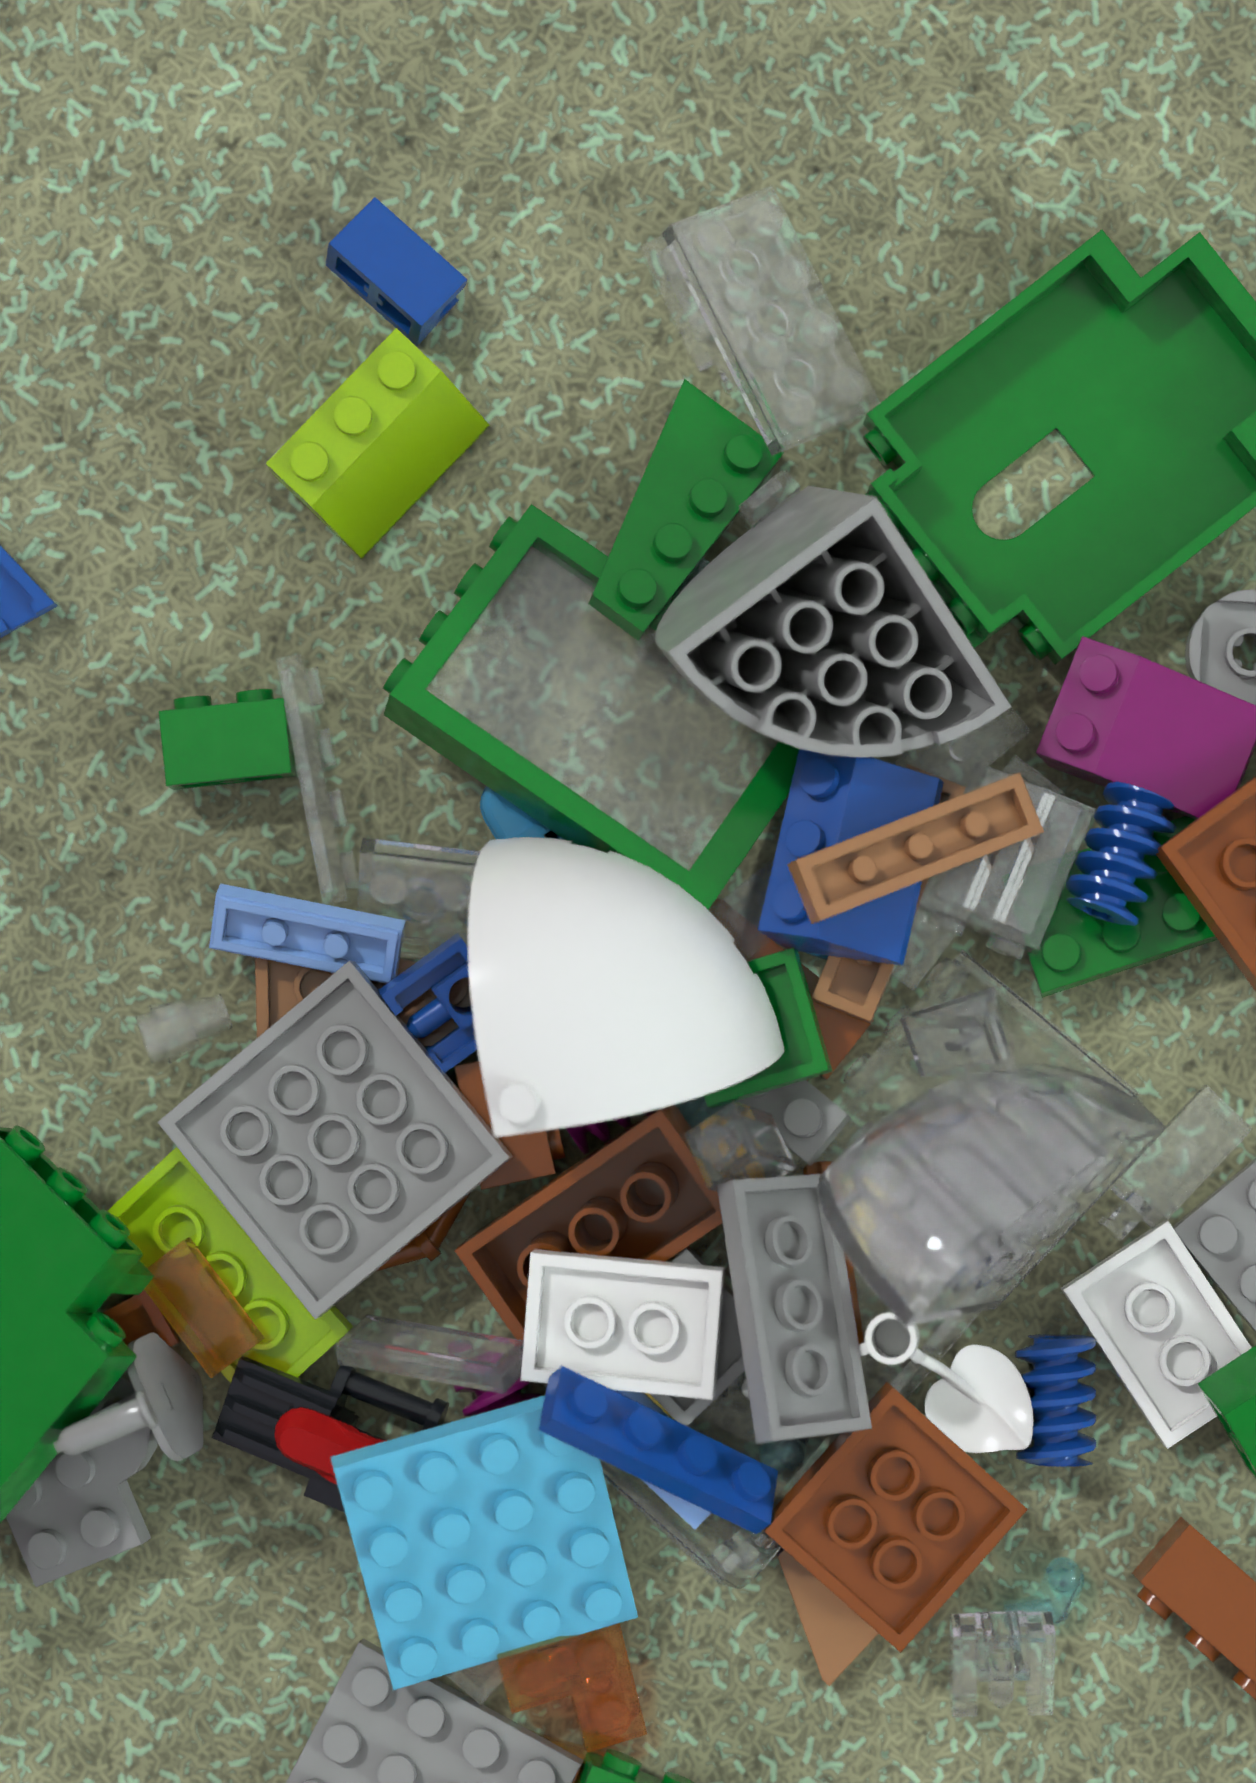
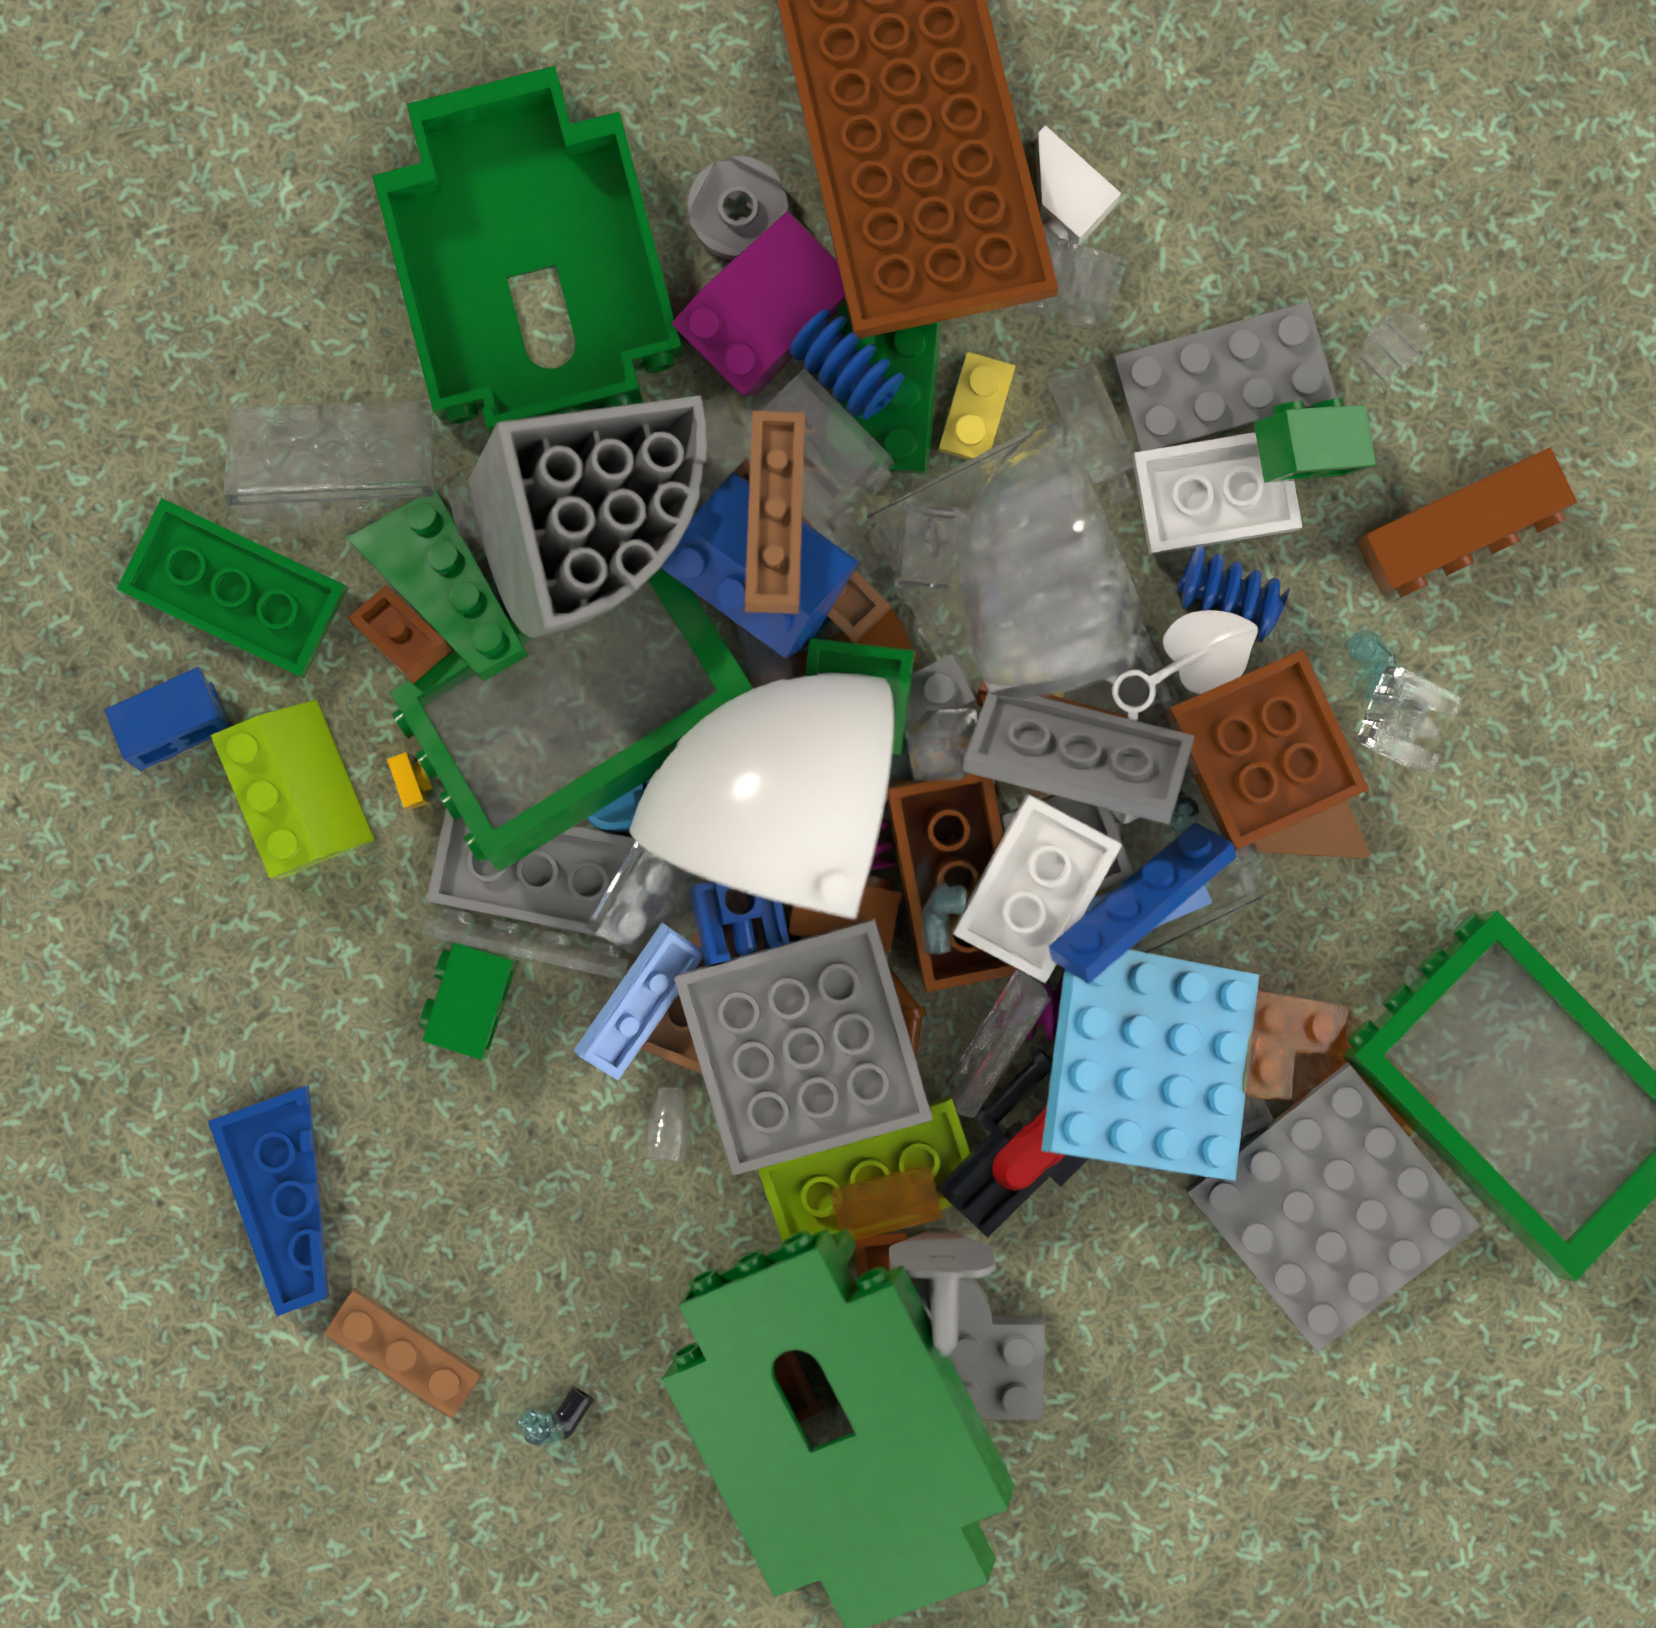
camera: 70 degrees left, 0 degrees up
none -> green plate [116,498,349,679]
none -> dark orange plate [348,585,452,684]
none -> yellow plate [387,752,434,810]
none -> light grey plate [426,808,648,942]
none -> clear light blue arm [923,883,966,953]
none -> light yellow plate [938,352,1016,465]

